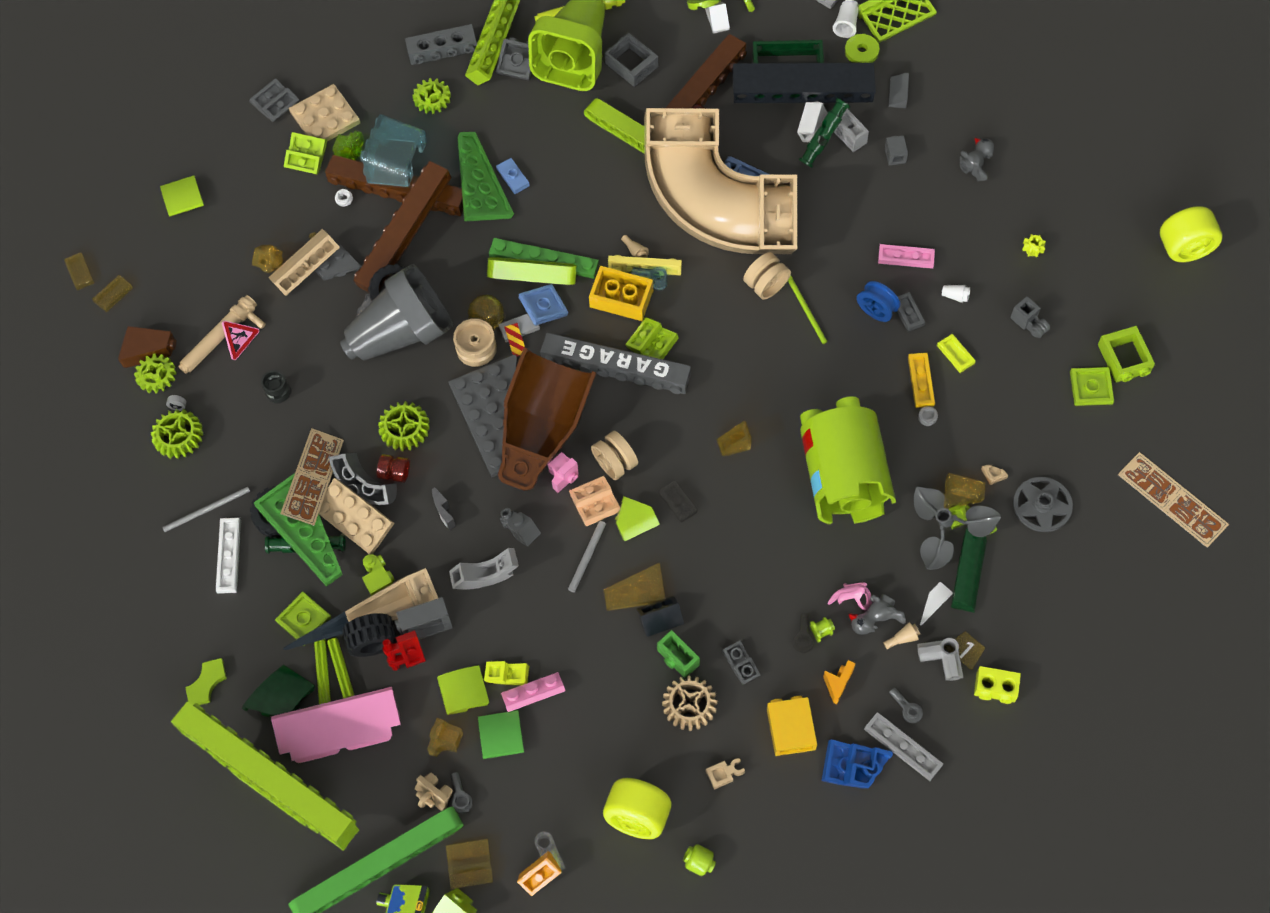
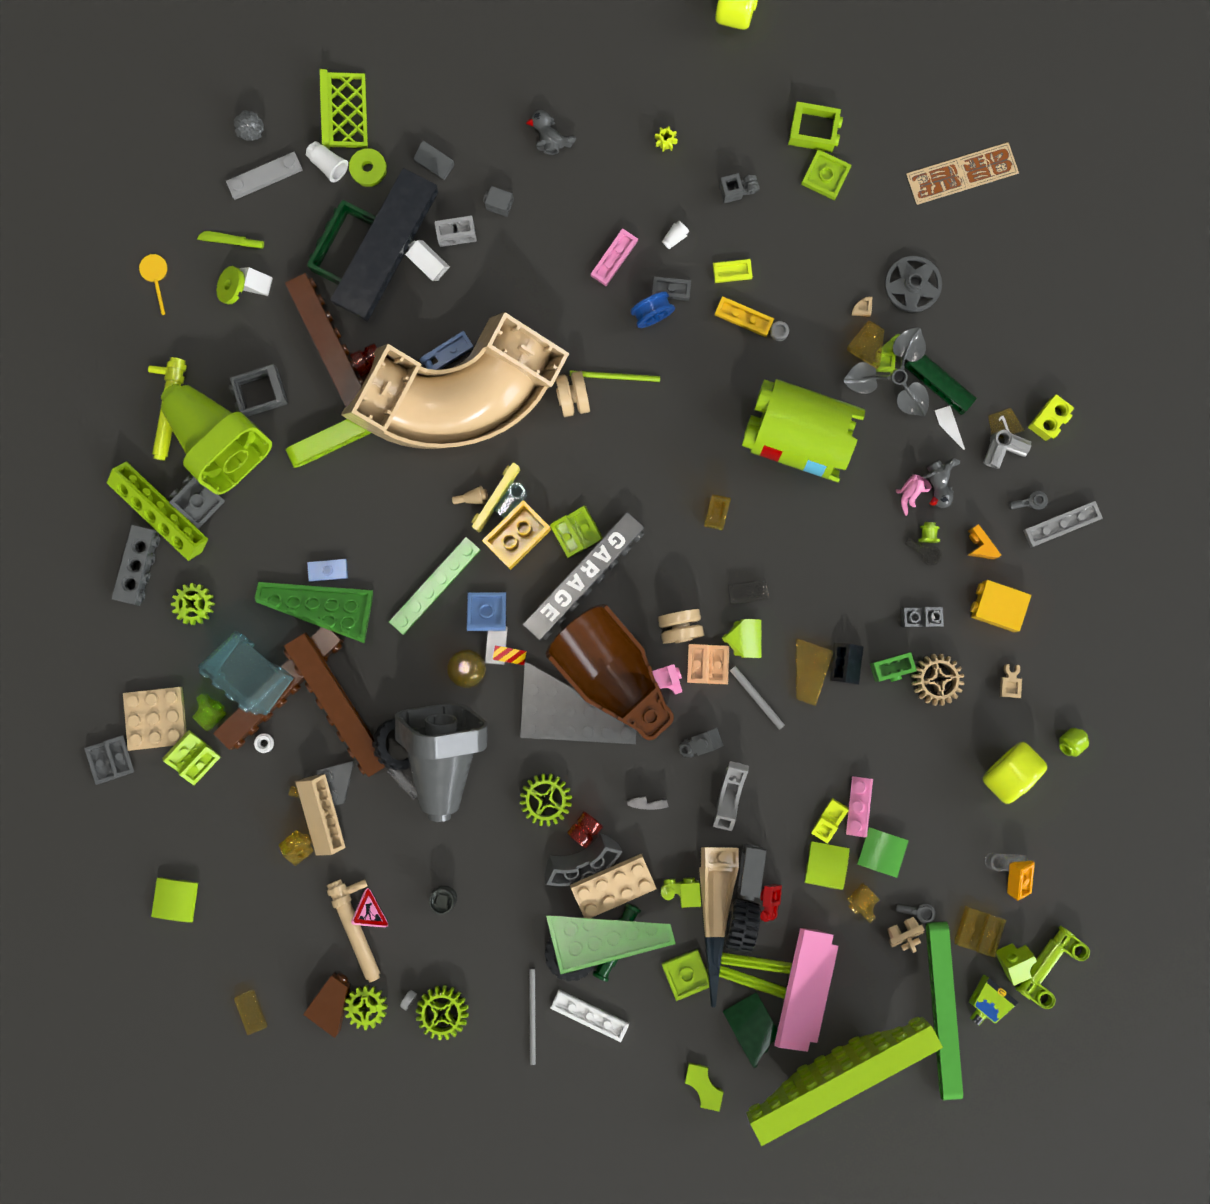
camera: 65 degrees left, 20 degrees up
clear yellow tile [64,252,94,290] -> none
sticker [280,428,344,526] -> none
tan wheel [453,319,497,367] -> none
beam [487,257,577,285] -> none
dark green piece [798,98,850,168] -> none
blue slope [821,739,893,789] -> none
tan cone [883,622,920,649] -> none

